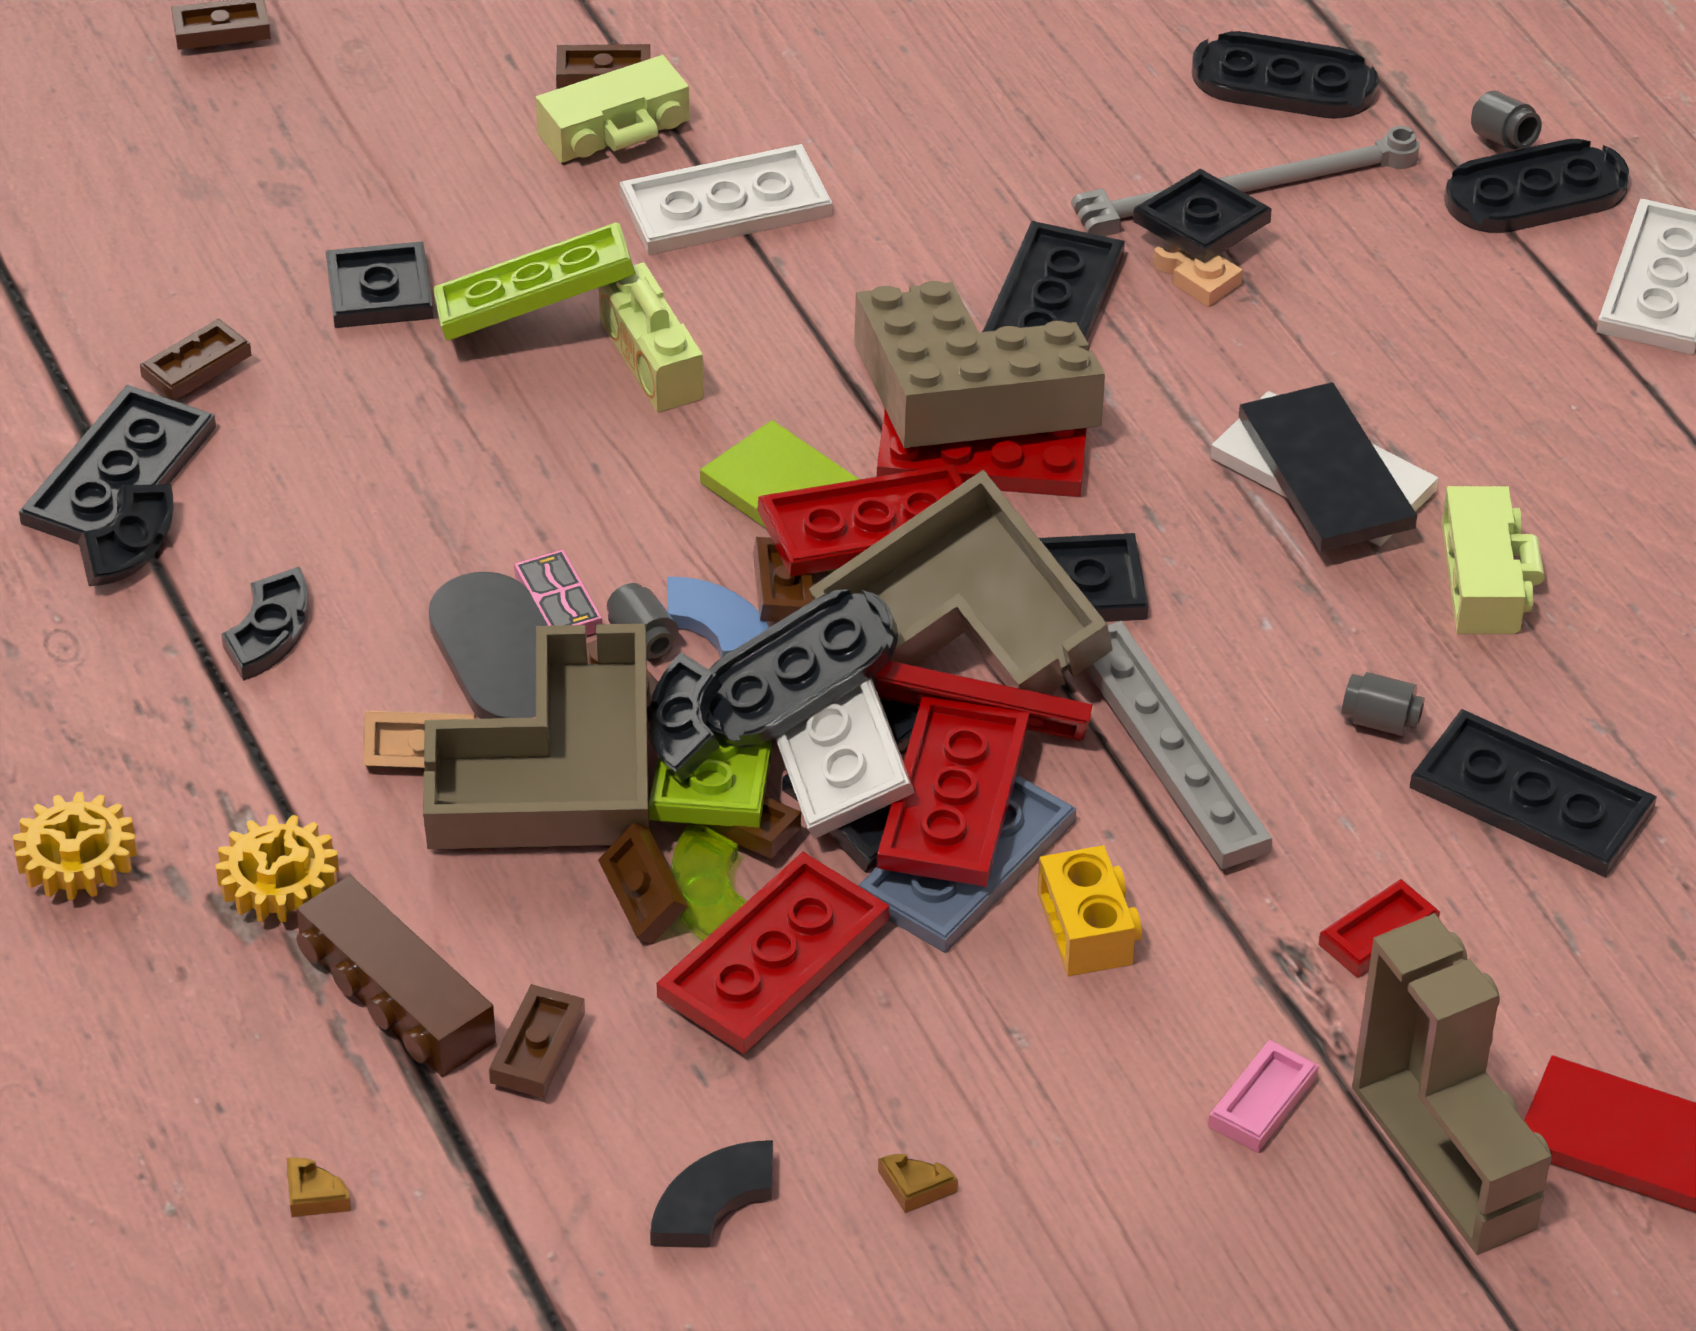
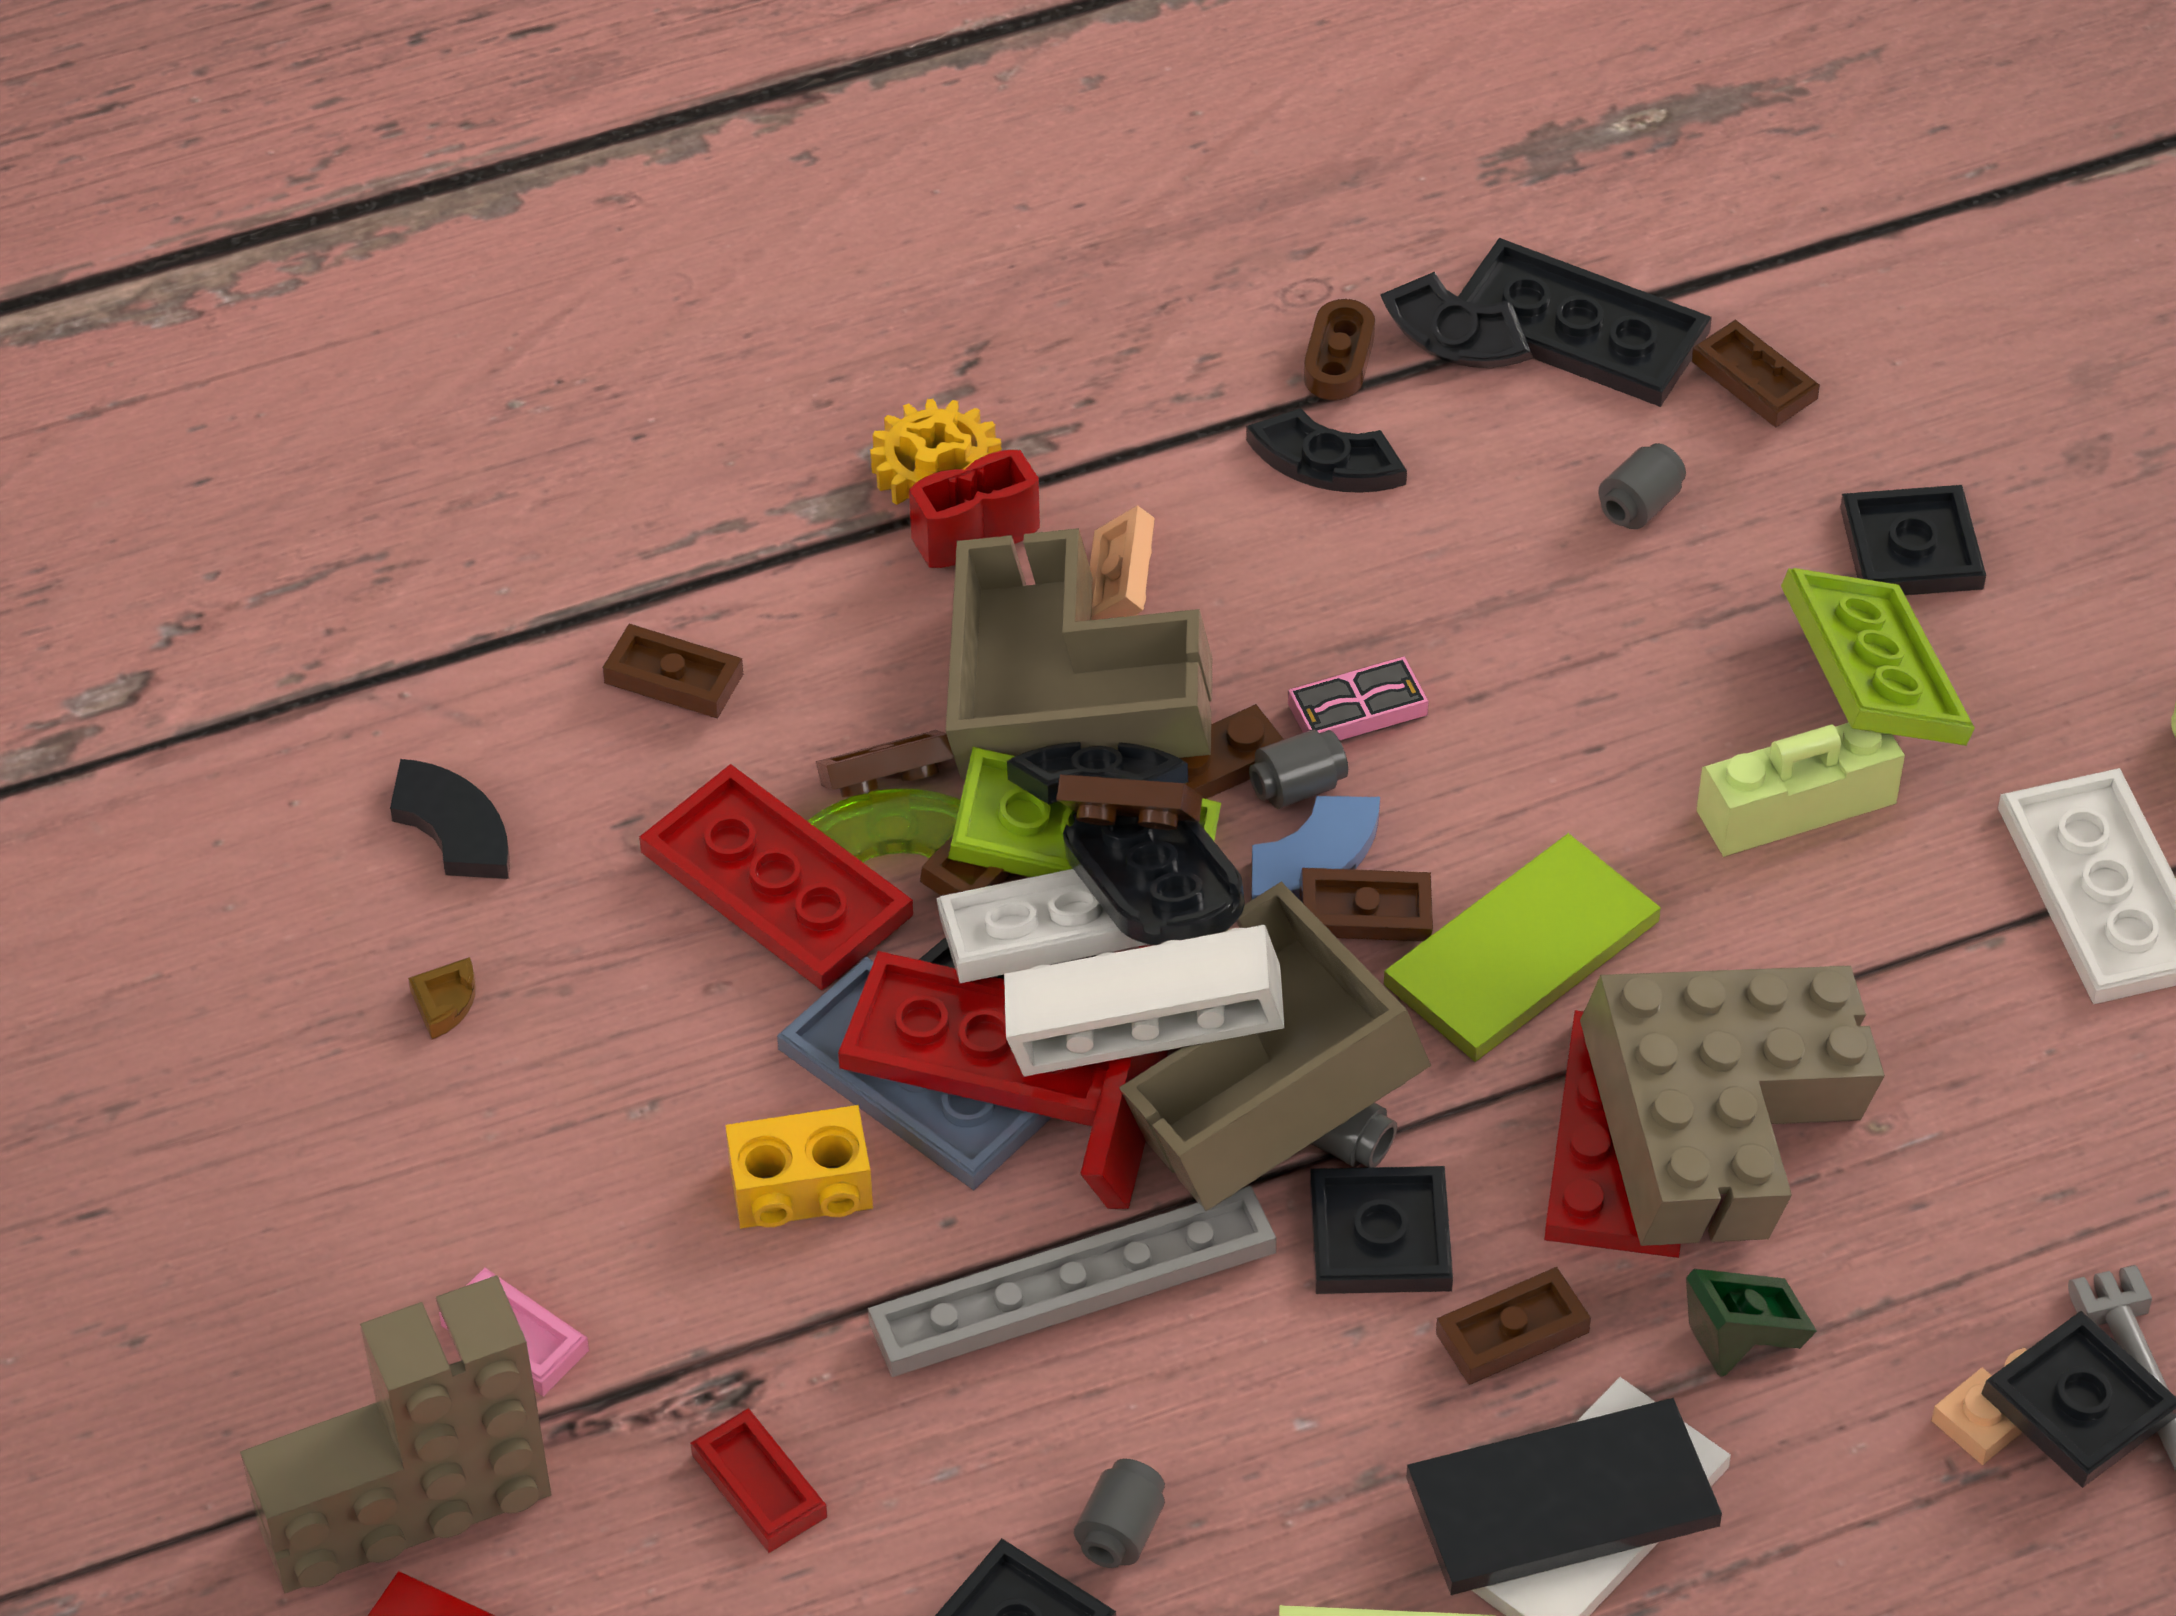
camera: 95 degrees right, 5 degrees up
yellow gear [13,792,137,900] -> none
pearl gold tile [286,1157,351,1217] -> none
reddish brown brick [296,874,496,1077] -> none
tile [429,572,548,719] -> none
red tile [757,464,964,577] -> none
black tile [982,221,1125,342] -> none
none -> red brick [909,450,1040,568]
none -> white brick [1004,925,1285,1076]
none -> reddish brown plate [1057,774,1203,830]
none -> reddish brown plate [1304,299,1375,400]
none -> reddish brown plate [1436,1267,1591,1385]
none -> dark grey brick [1598,443,1686,529]
none -> dark green slope [1686,1269,1817,1377]

